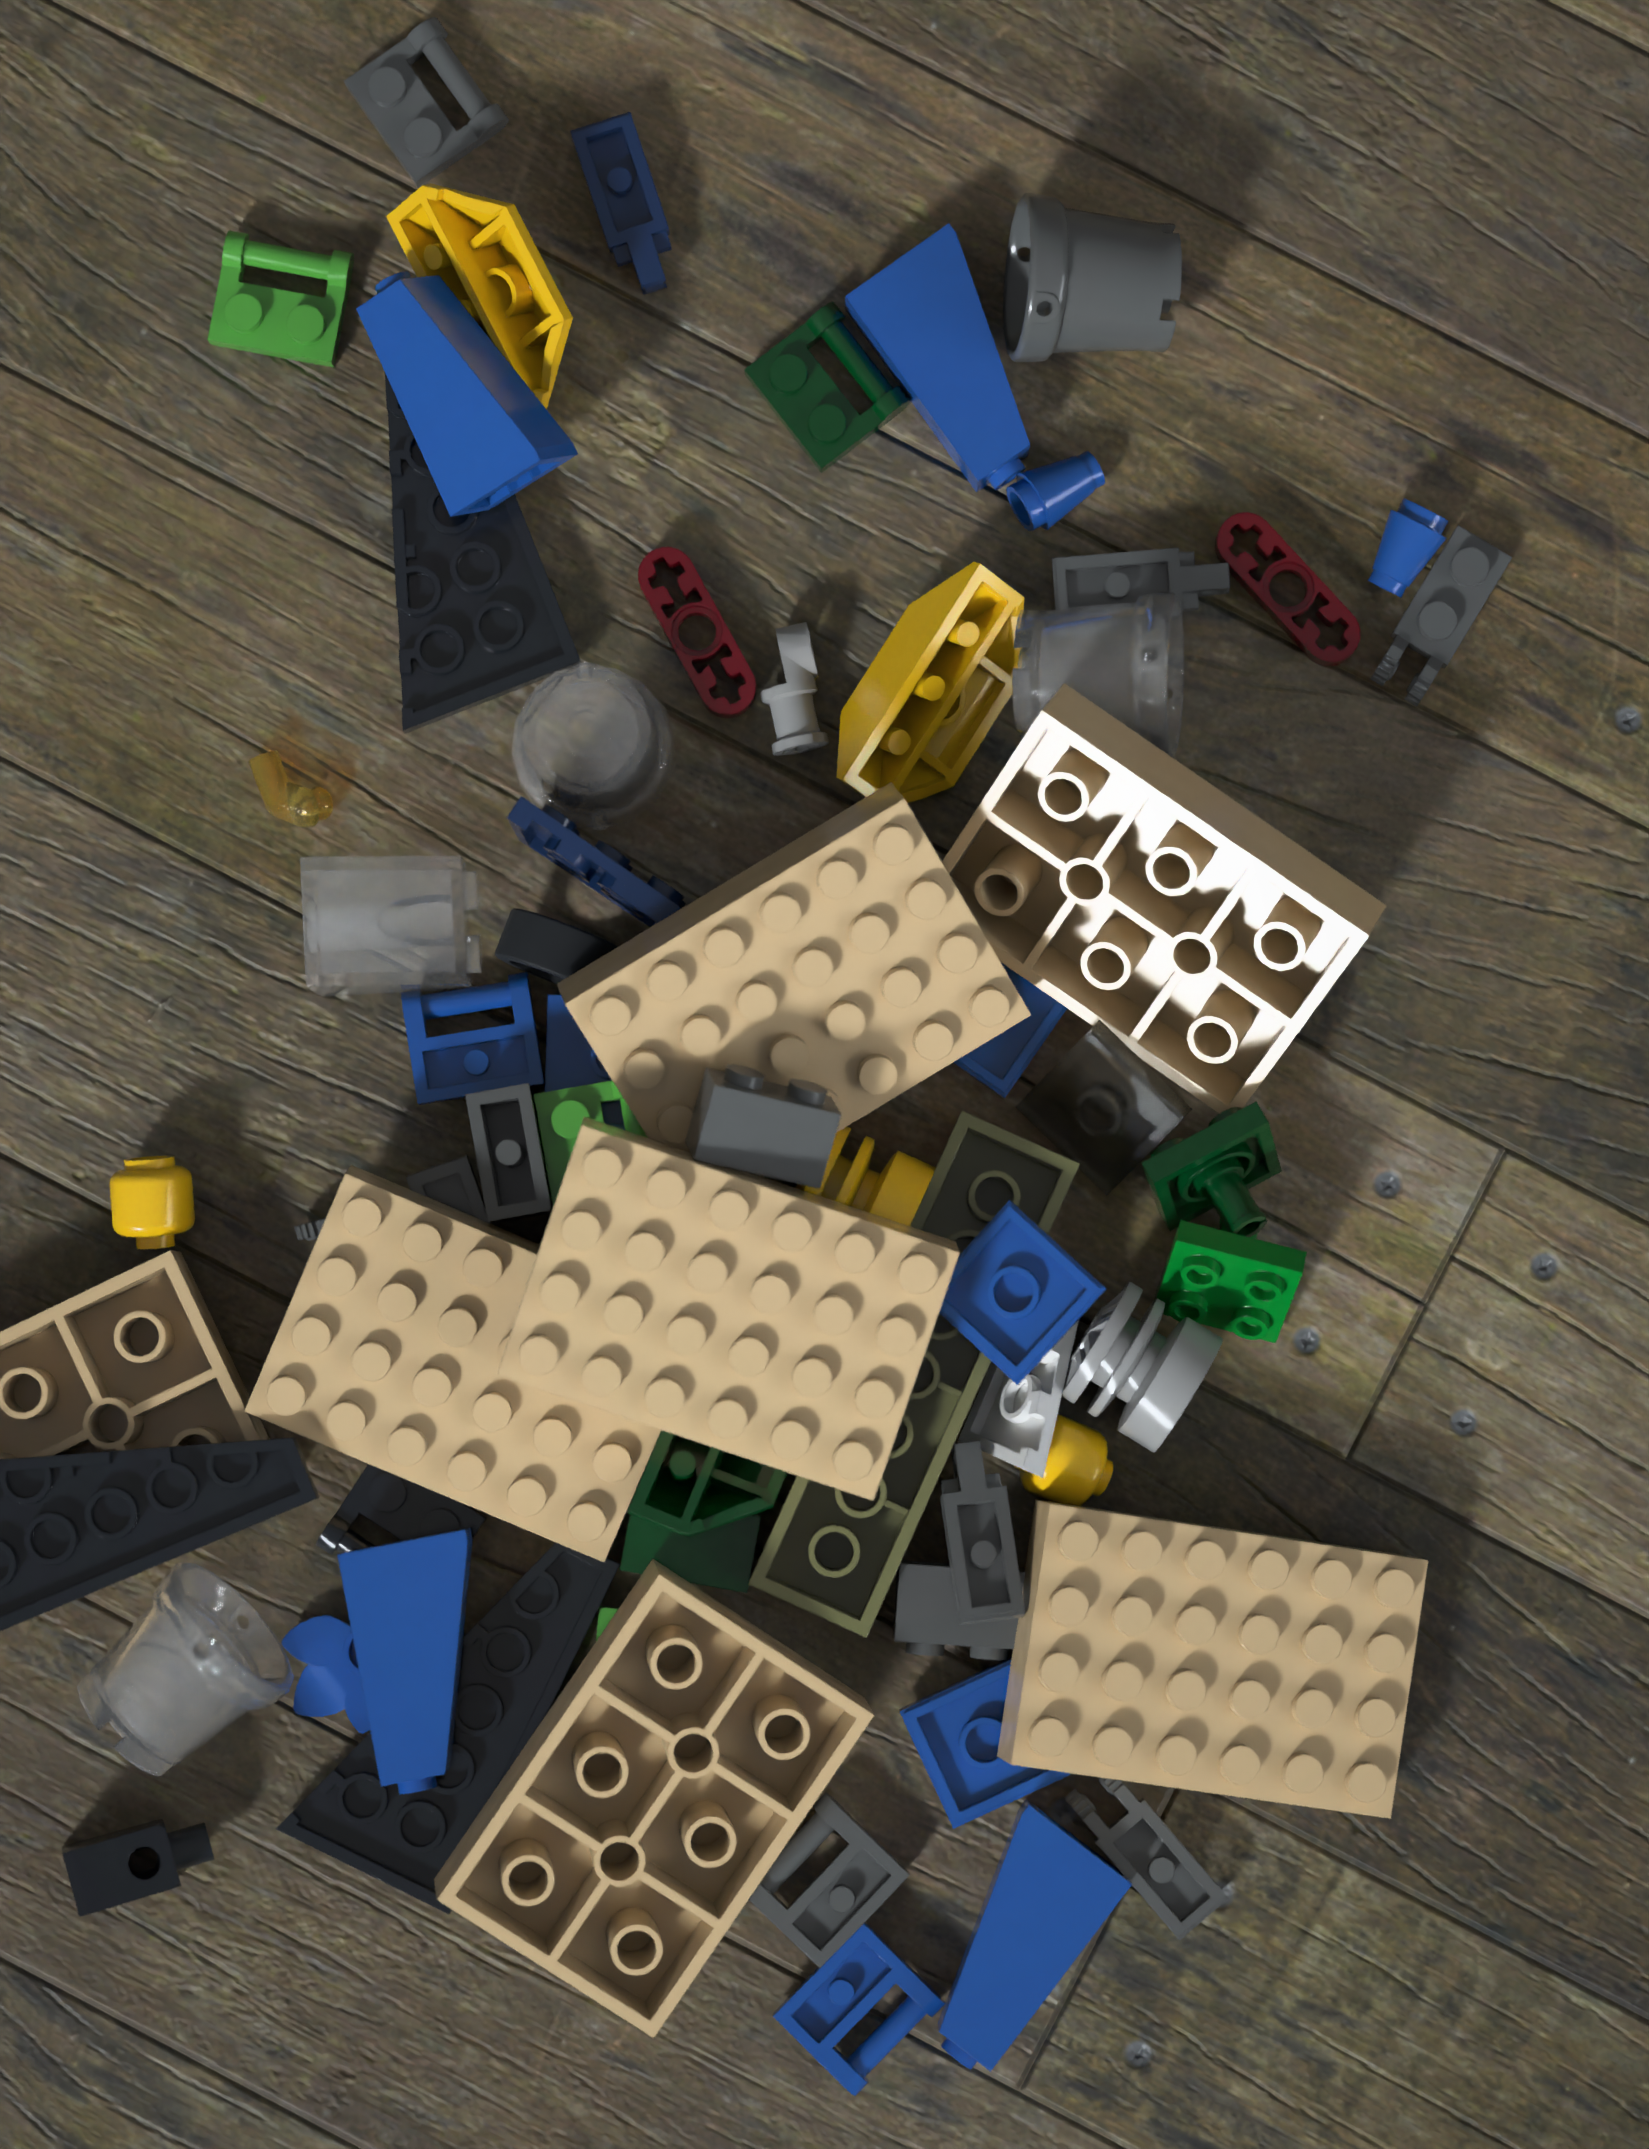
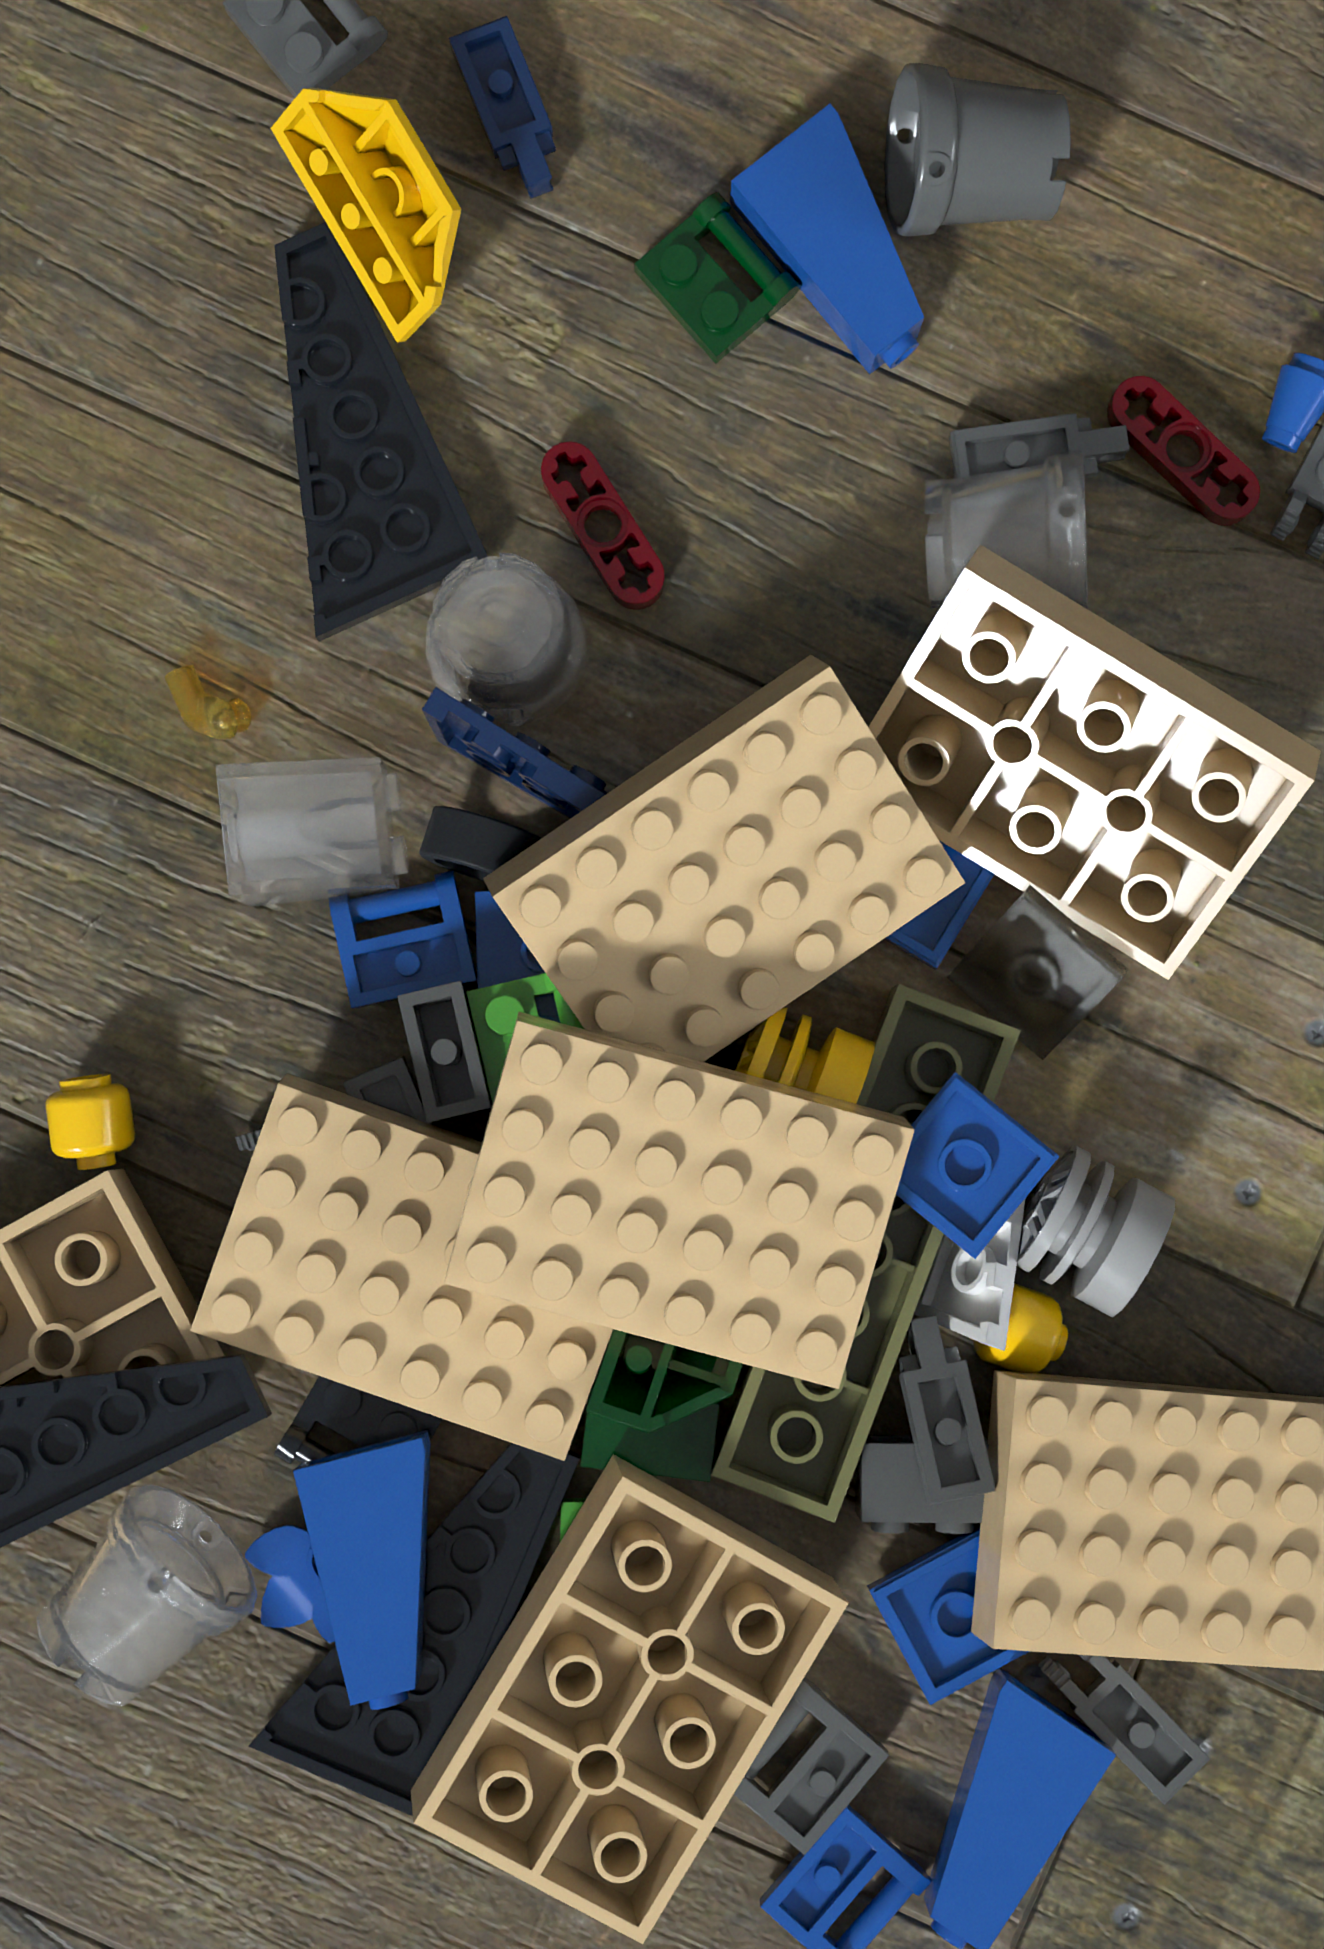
camera: 10 degrees left, 0 degrees up
black torso [62,1819,214,1917] -> none
bright green plate [207,230,354,368] -> none
blue slope [356,271,578,517] -> none
dark grey brick [685,1064,841,1189] -> none
light grey connector [760,622,829,756] -> none
yellow wedge [836,561,1024,803] -> none
blue cone [1006,451,1105,532] -> none
dark green plate [1142,1101,1282,1237] -> none
green plate [1154,1218,1307,1343] -> none

